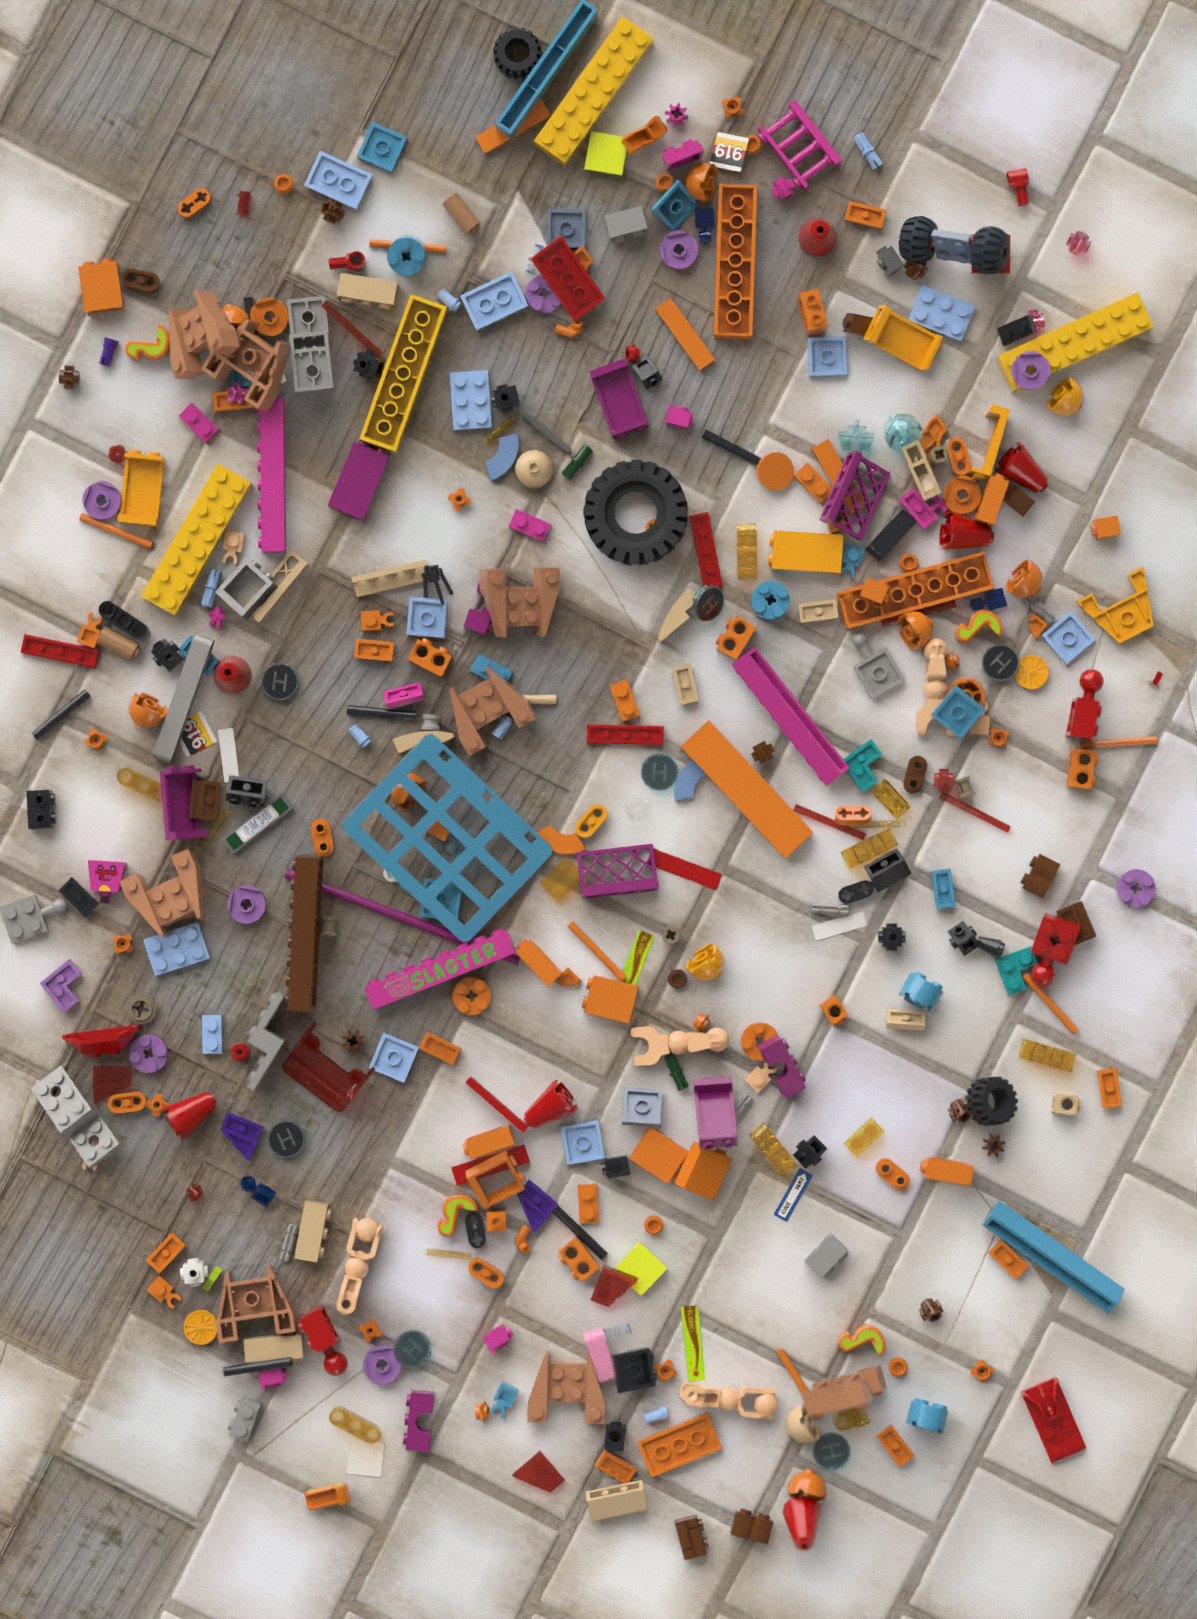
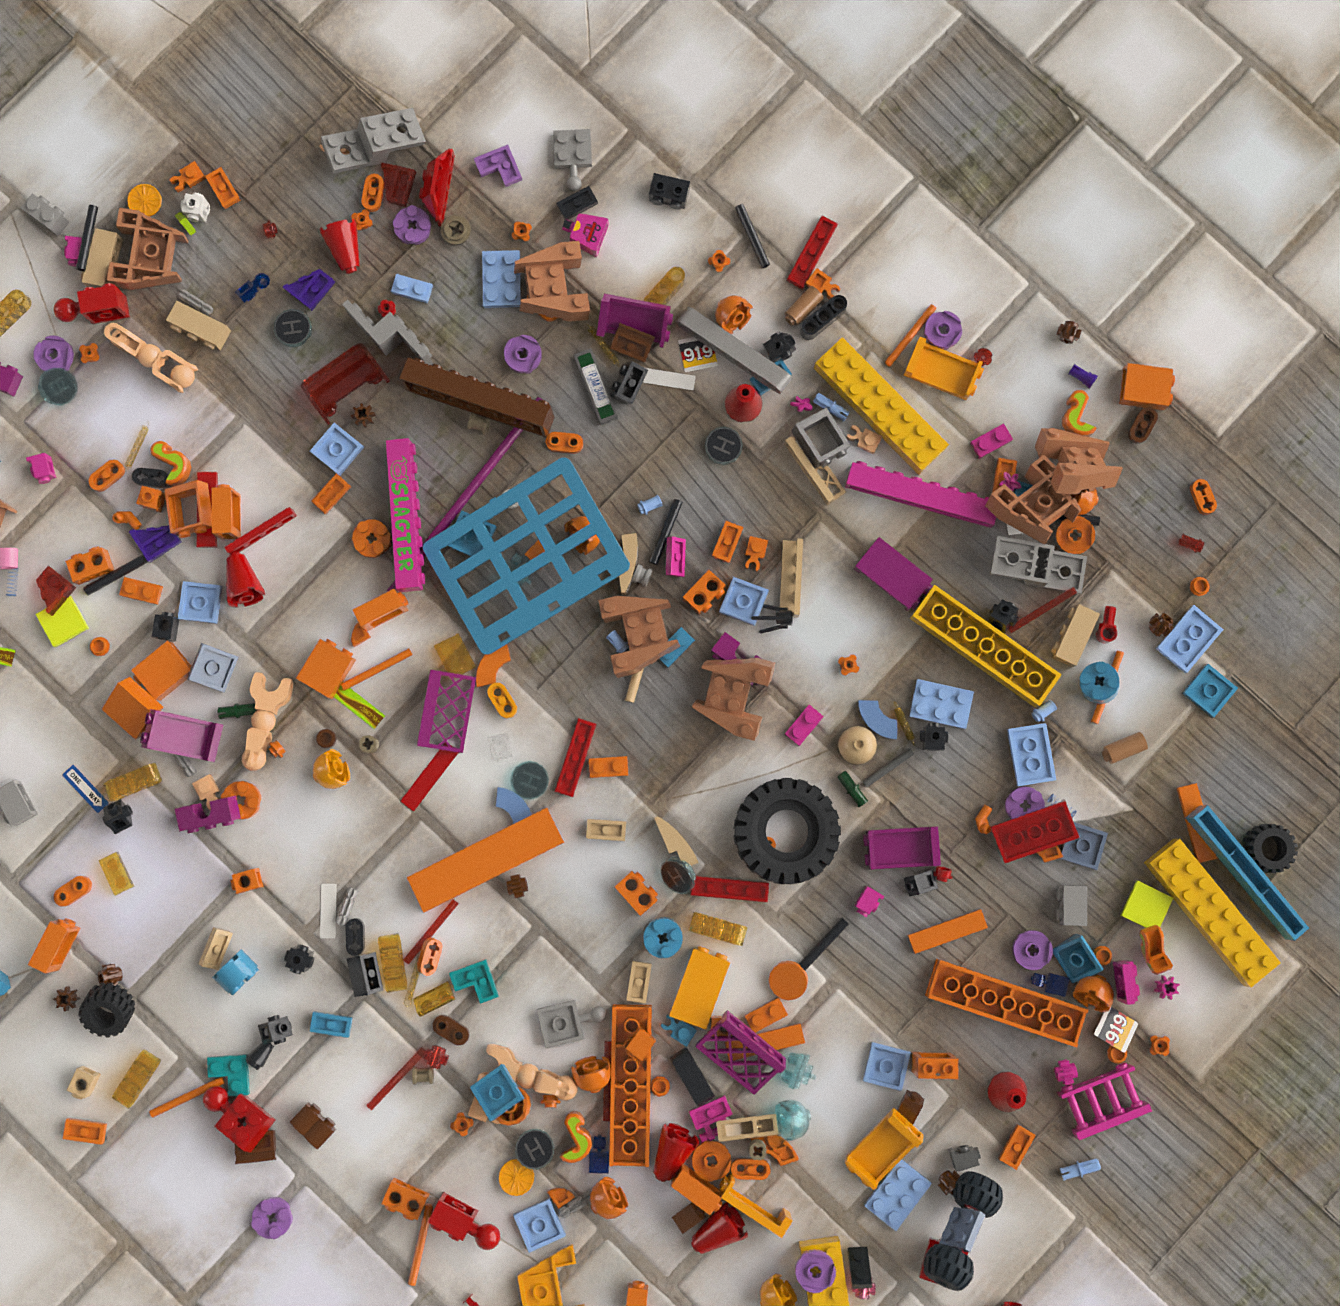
camera: 105 degrees right, 5 degrees down
dark pink brick [732,647,850,786] -> none

